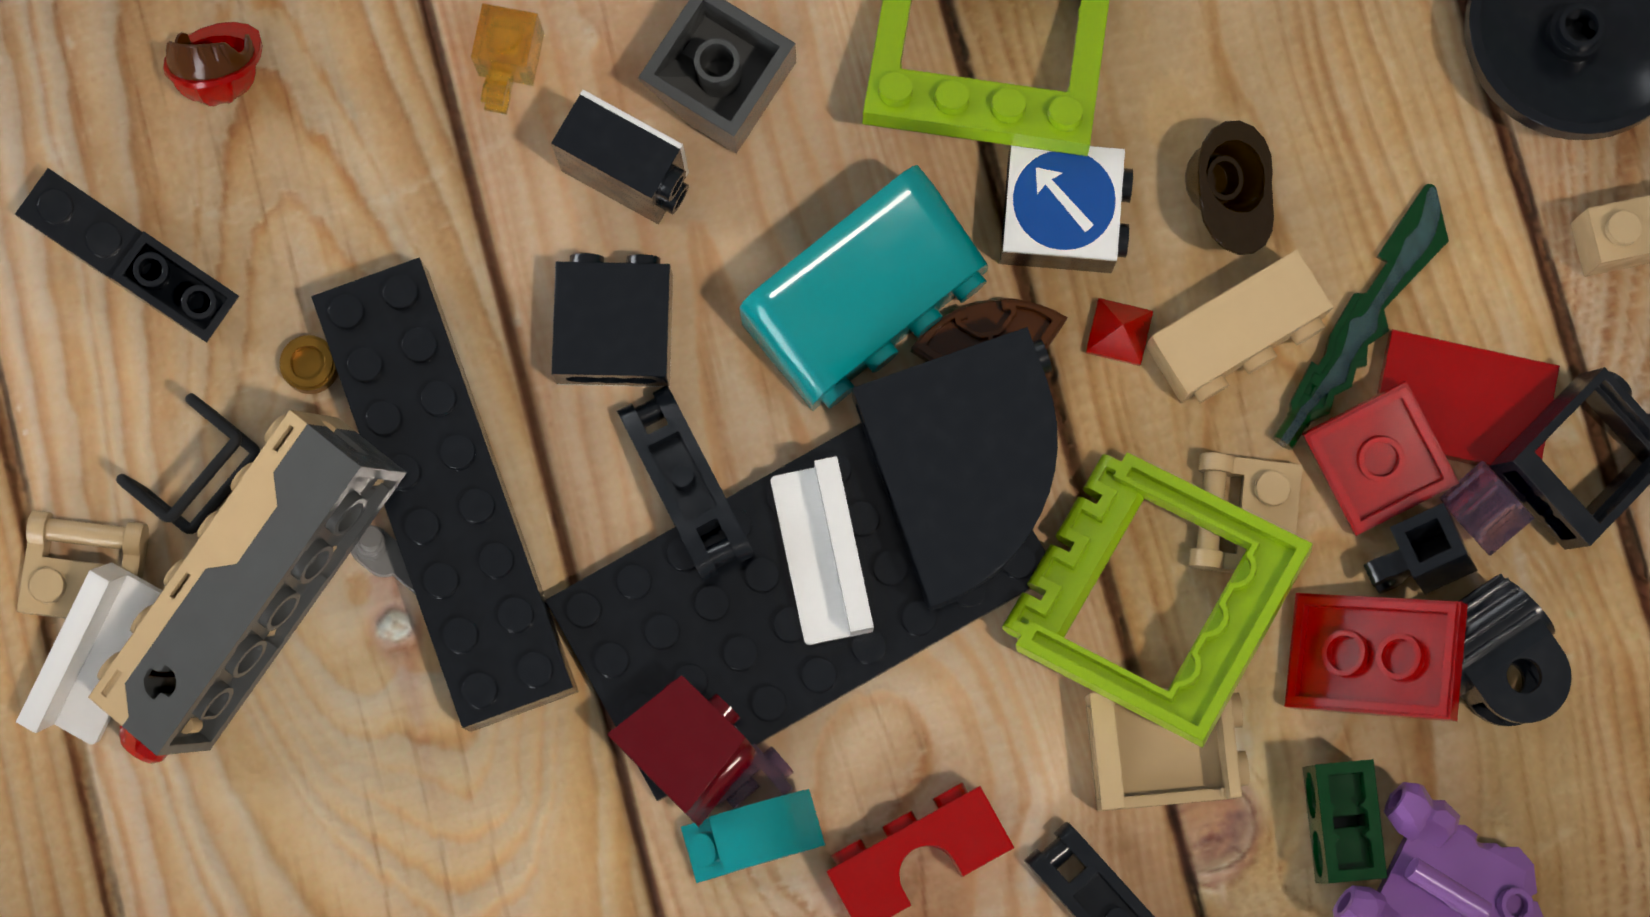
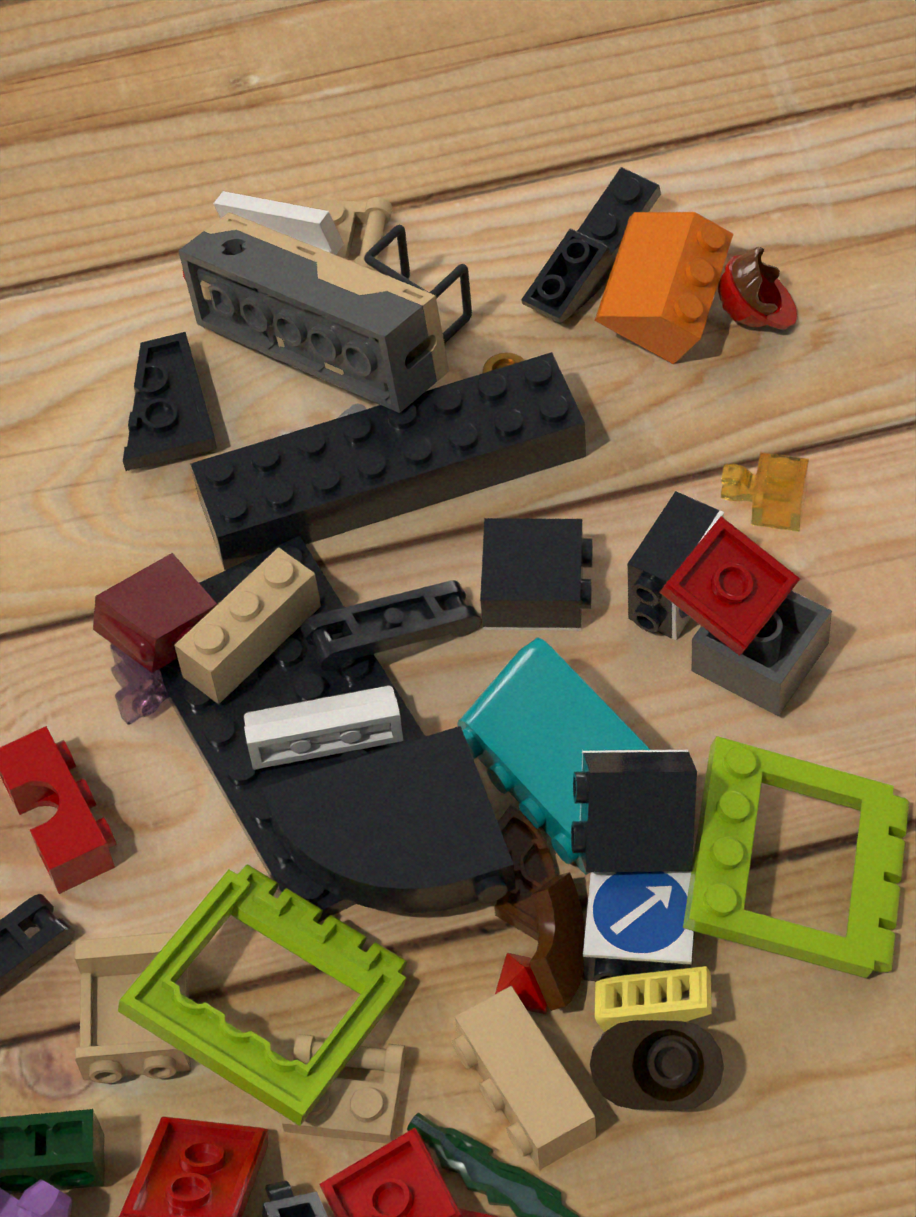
camera: 95 degrees right, 25 degrees down
teal brick [681,789,825,883] -> none
none -> black wing [123,332,217,471]
none -> tan brick [174,547,321,704]
none -> reddish brown tile [529,872,585,1011]
none -> black piece [571,750,697,872]
none -> orange slope [594,212,733,364]
none -> light yellow slope [595,966,712,1032]
none -> red tile [659,516,800,656]

